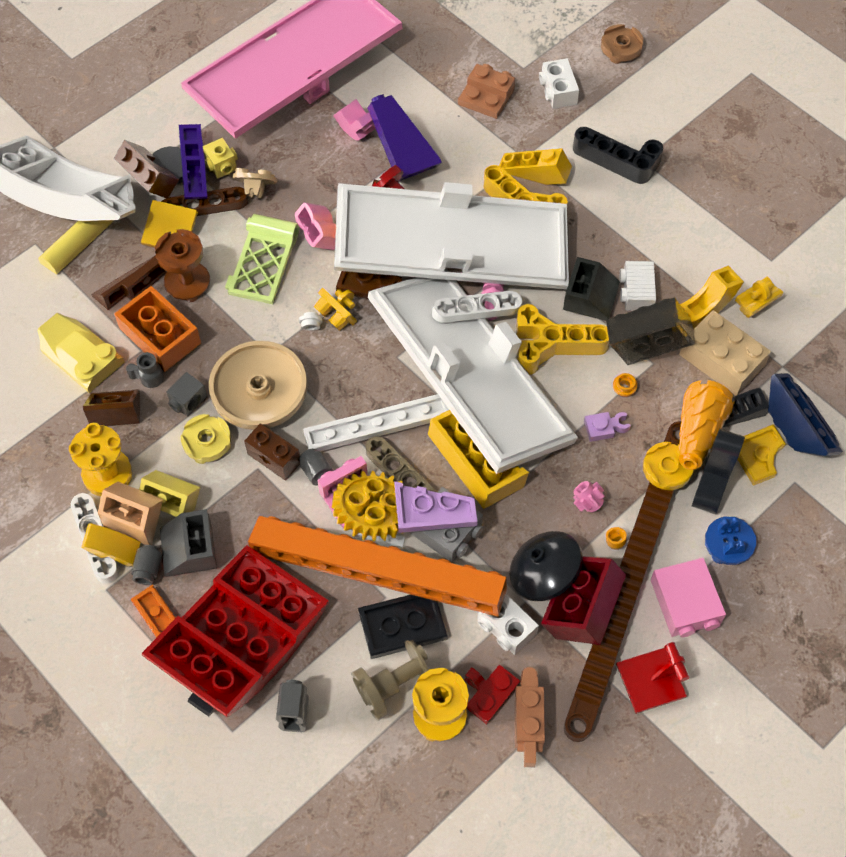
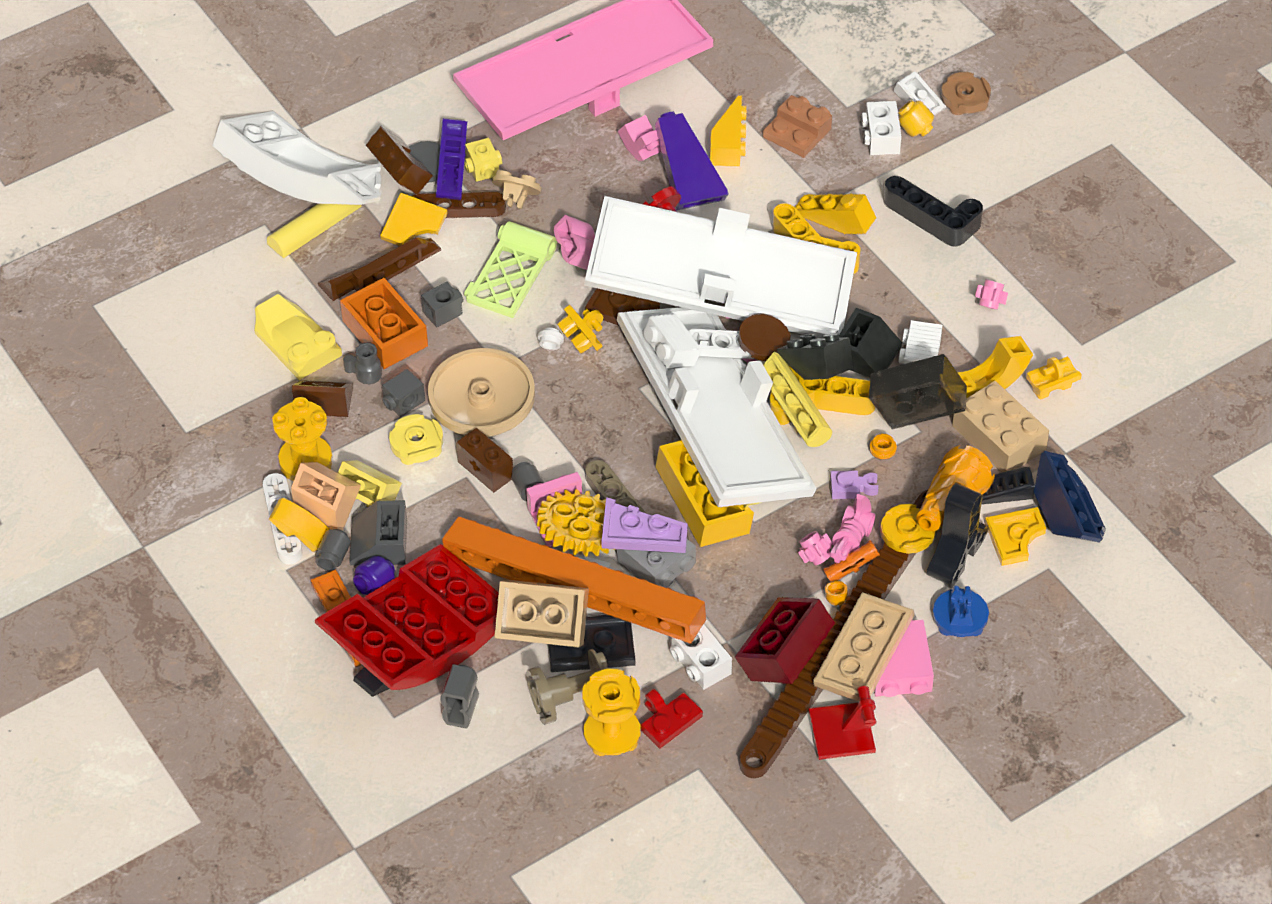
camera: 10 degrees right, 10 degrees down
dark orange piece [155,229,210,302] -> none
white plate [303,394,450,452] -> none
black dish [509,531,583,601] -> none
nougat hinge [515,666,545,768] -> none
none -> dark purple head [353,556,395,595]
none -> dark grey brick [421,282,464,328]
none -> tan brick [495,580,589,647]
none -> white brick [643,313,702,369]
none -> yellow slope [710,95,747,166]
none -> reddish brown tile [737,314,791,362]
none -> light yellow brick [763,352,832,447]
none -> pearl dark grey slope [777,333,853,380]
none -> tan tile [813,592,914,702]
none -> orange pin [823,540,880,582]
none -> bright pink piece [830,494,875,563]
none -> white slope [893,71,947,115]
none -> yellow head [898,100,934,137]
none -> bright pink gear [975,280,1008,310]

